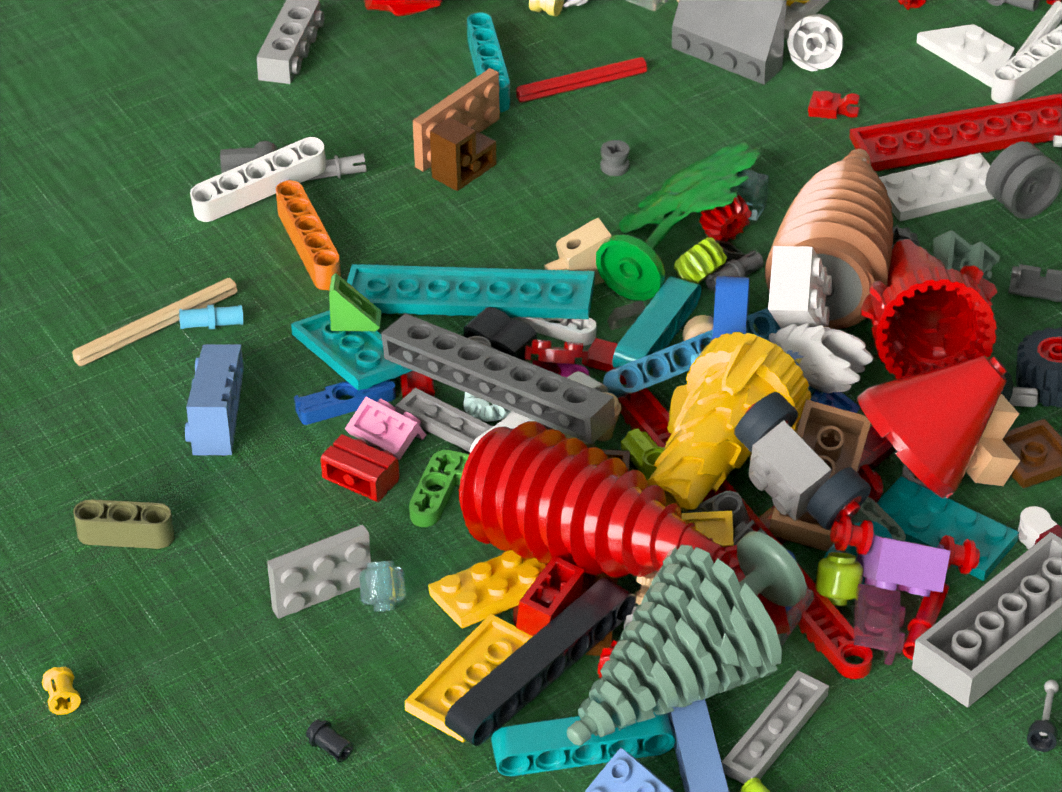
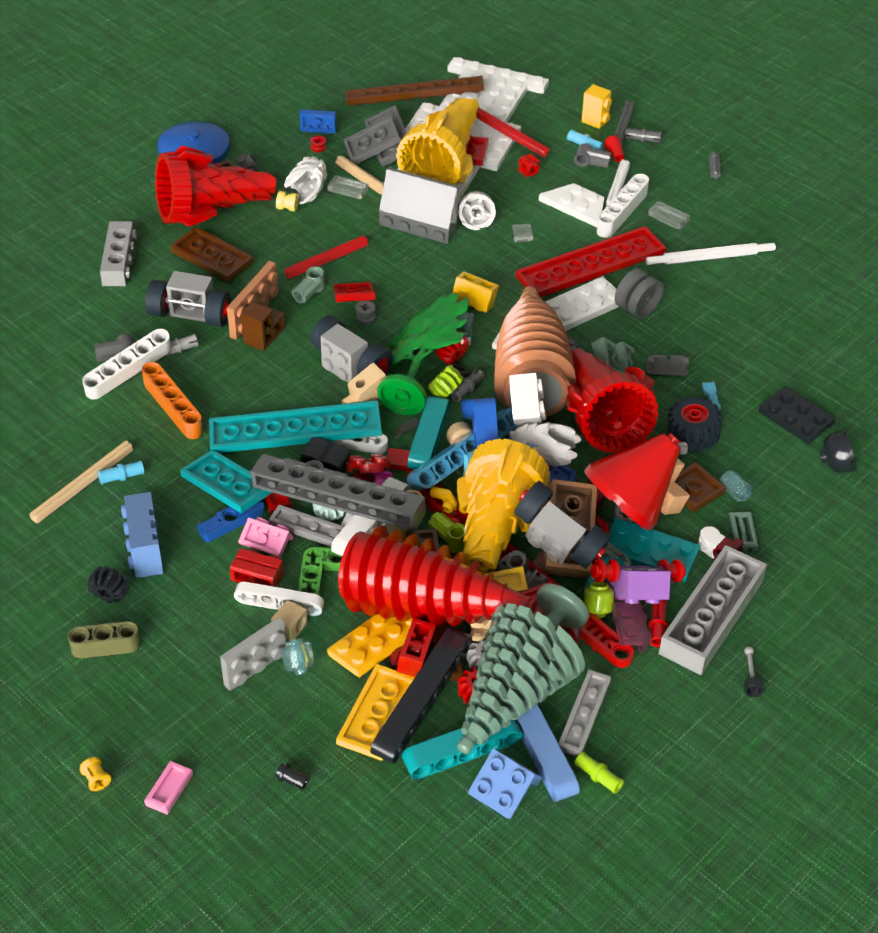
camera: 15 degrees left, 5 degrees up
slope [329,273,382,331] -> none
teal beam [467,12,510,112] -> none
red plate [808,91,860,119] -> none
none -> black gear [87,566,129,603]
none -> brick [145,271,231,327]
none -> bright pink tile [145,761,193,815]
none -> reddish brown plate [170,227,254,282]
none -> white beam [234,582,325,616]
none -> tan brick [271,600,308,643]
none -> sand green piece [291,267,325,304]
none -> light grey brick [310,315,393,382]
none -> red plate [333,282,375,302]
none -> yellow arm [430,487,457,513]
none -> yellow brick [452,271,499,312]
none -> clear tile [512,224,533,242]

